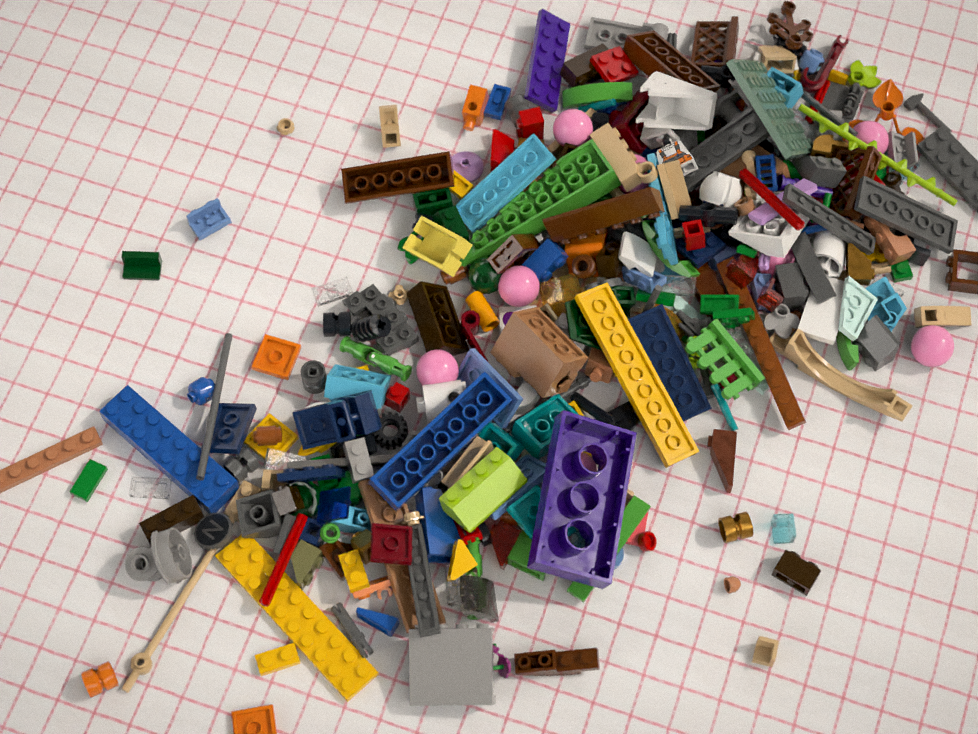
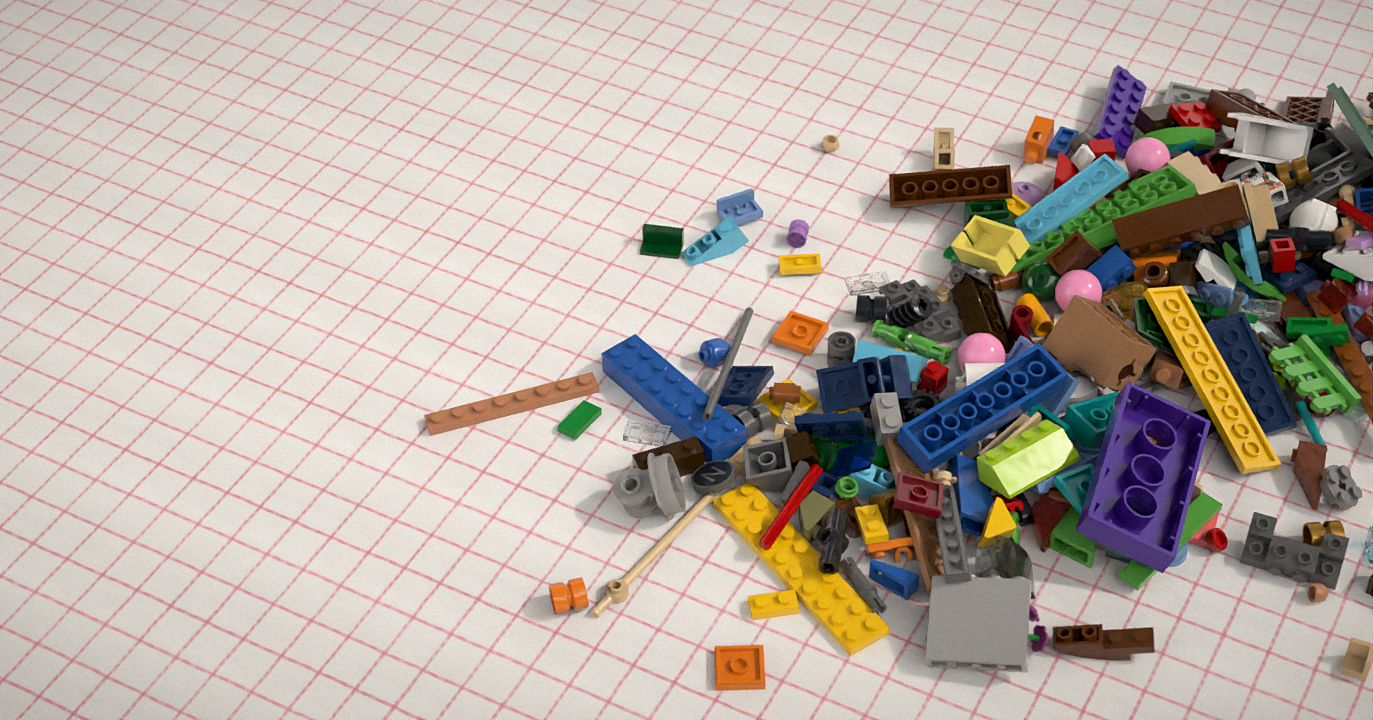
camera: 10 degrees right, 20 degrees down
none -> medium azure slope [681,216,749,266]
none -> yellow plate [779,253,822,275]
none -> medium lavender wheel [786,219,809,248]
none -> black piece [818,508,849,575]
none -> dark grey hinge [949,261,990,288]
none -> white tile [1071,144,1095,171]
none -> dark grey bracket [1240,512,1350,590]
none -> pearl gold wheel [1275,156,1312,189]
none -> flat silver plate [1319,465,1362,511]

